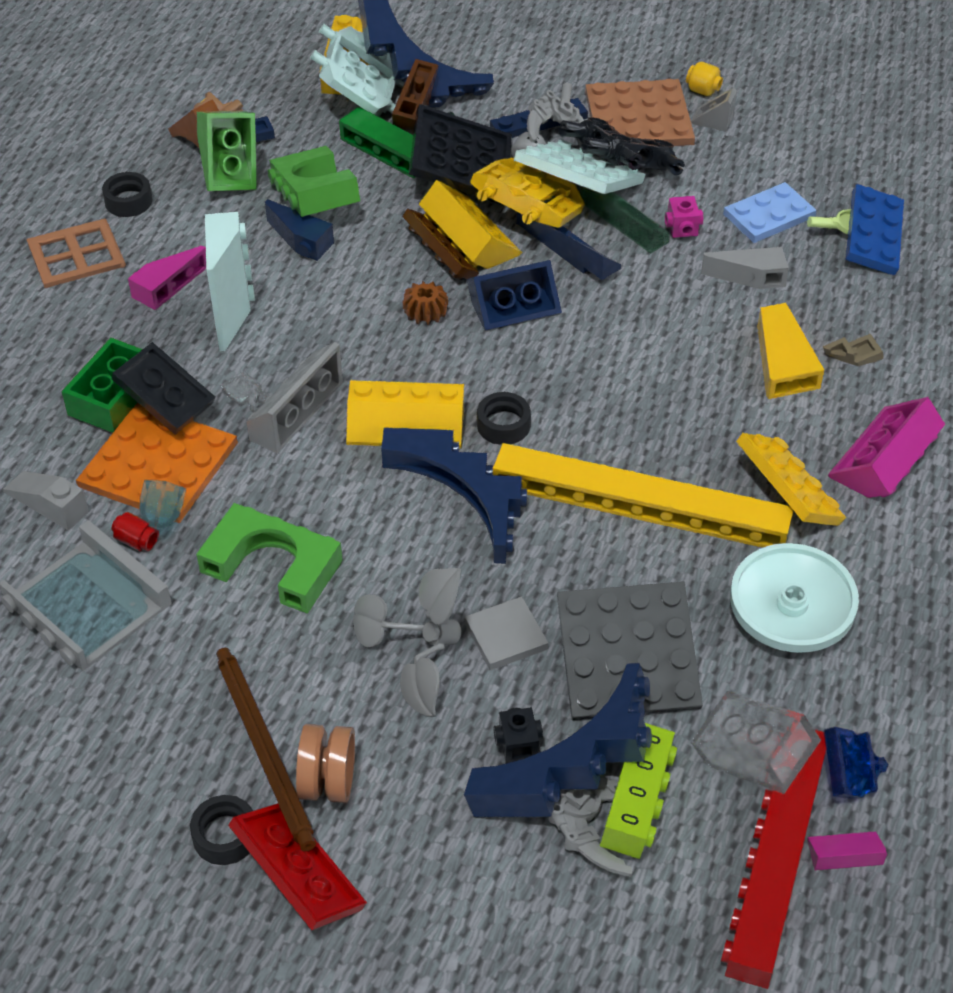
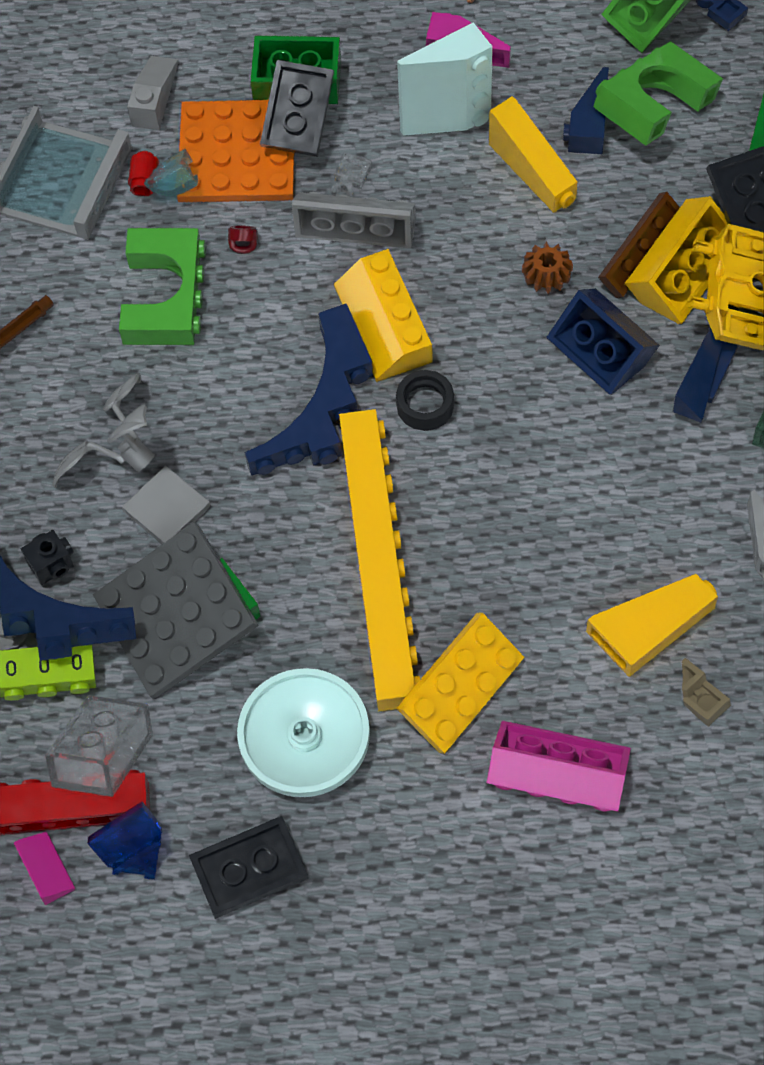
camera: 70 degrees right, 15 degrees up
none -> black plate [189,816,309,919]
none -> dark red tile [228,225,258,254]
none -> yellow slope [489,96,578,213]

